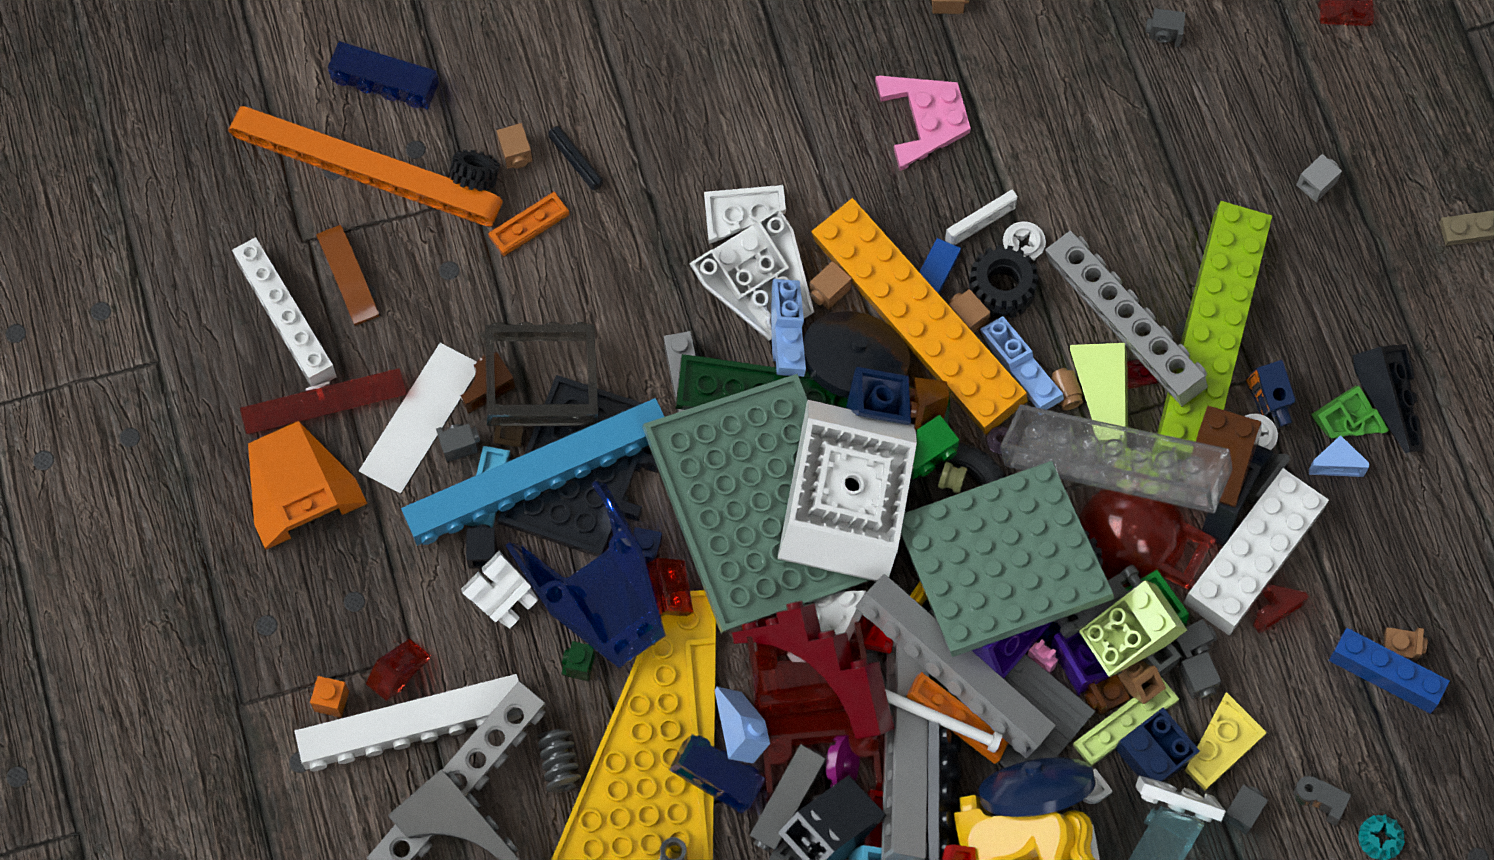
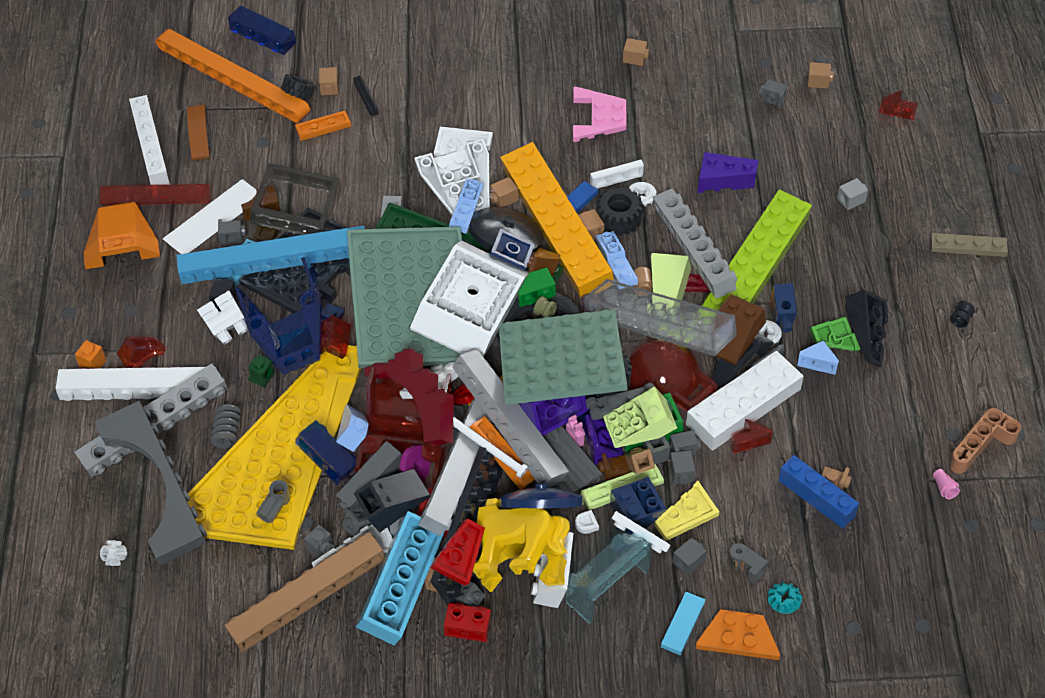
camera: 15 degrees right, 15 degrees down
none -> dark purple wedge [698,152,758,193]

